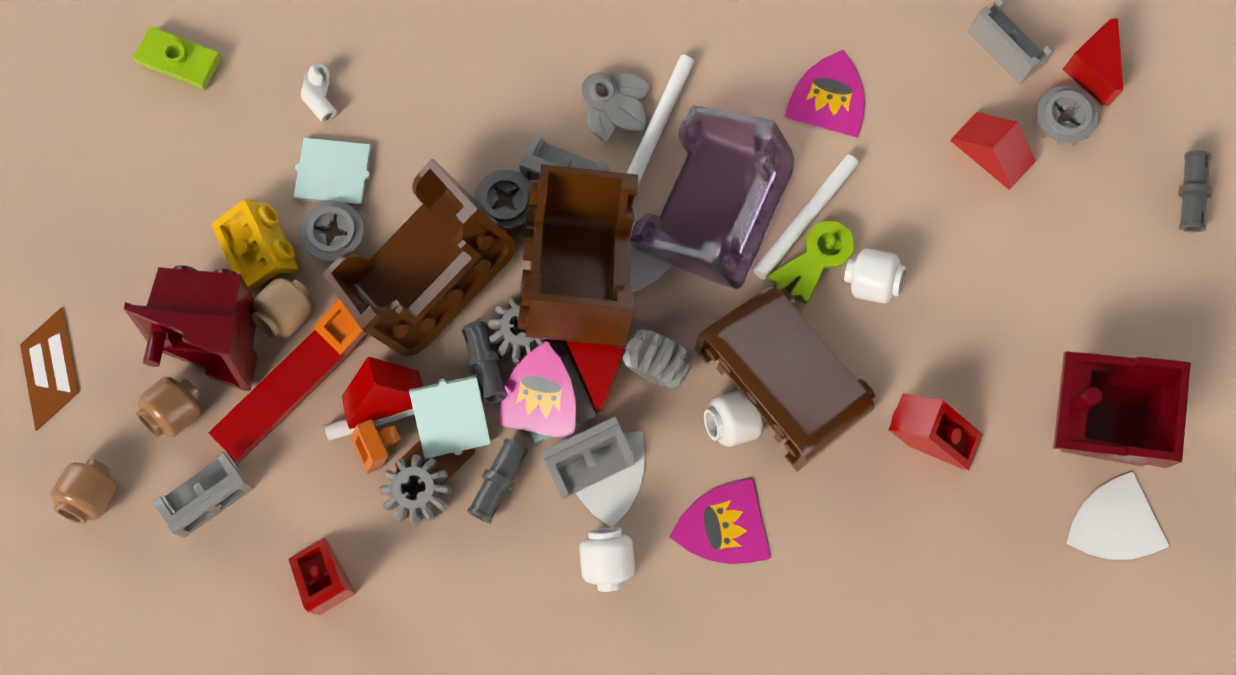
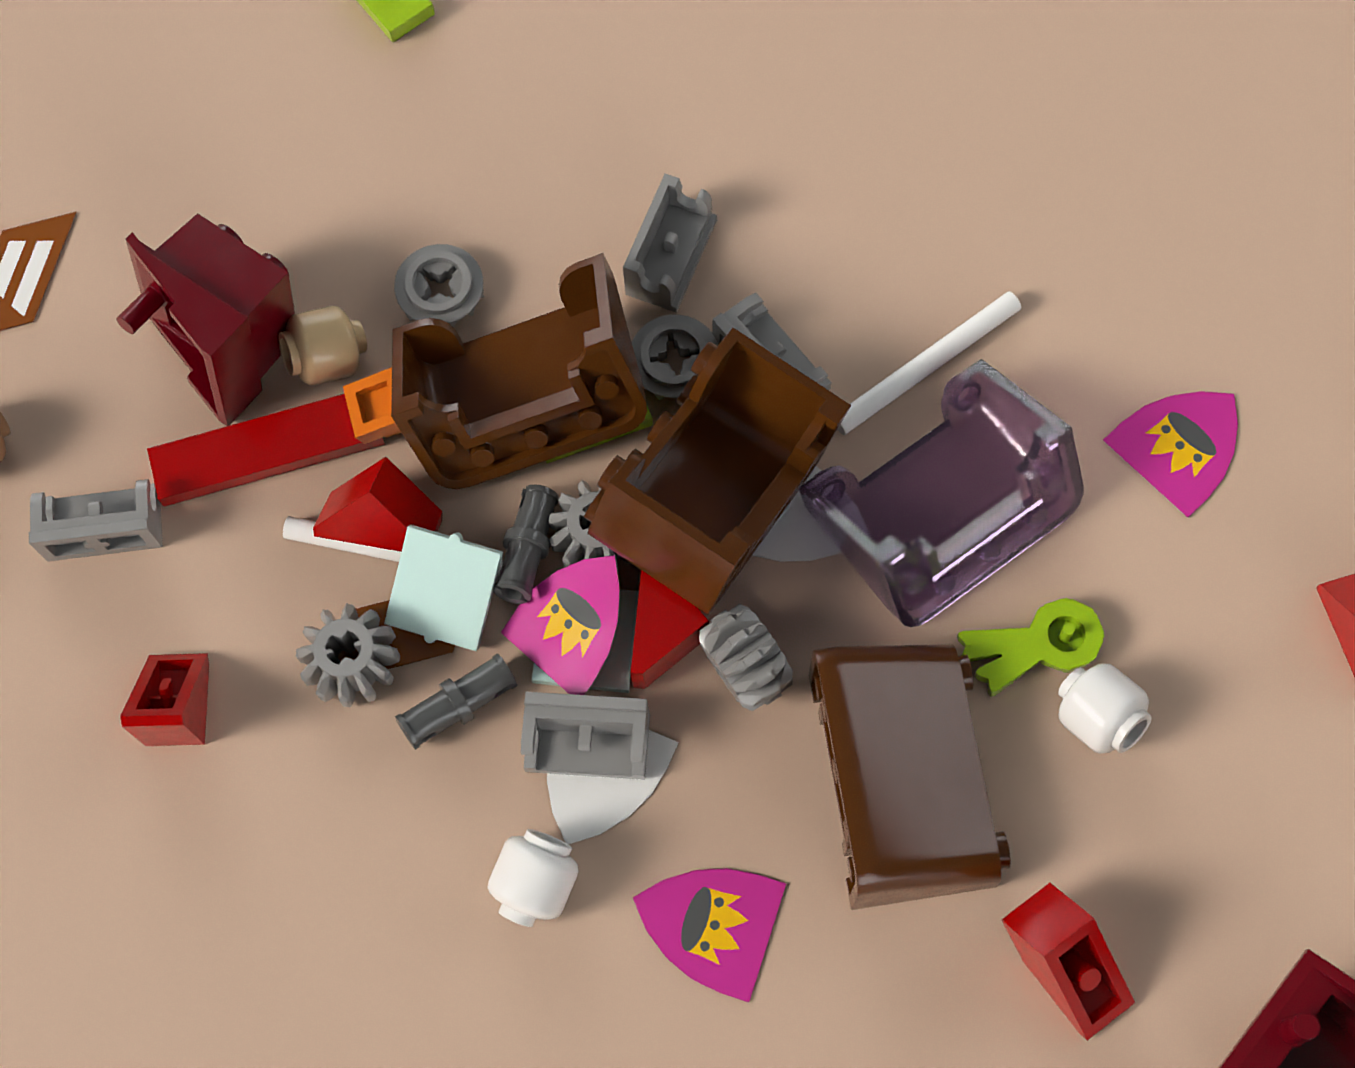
camera: 35 degrees right, 5 degrees down
medium nougat head [136,377,201,437] -> none
yellow bracket [211,199,299,292] -> none
light aqua piece [293,138,372,207] -> none
white arm [301,64,337,123] -> none
orange tile [350,419,401,474] -> none
light grey plate [581,73,650,141] -> none
white head [704,390,766,447] -> none
white bar [753,154,859,280] -> none
none -> light grey hinge [623,173,717,313]

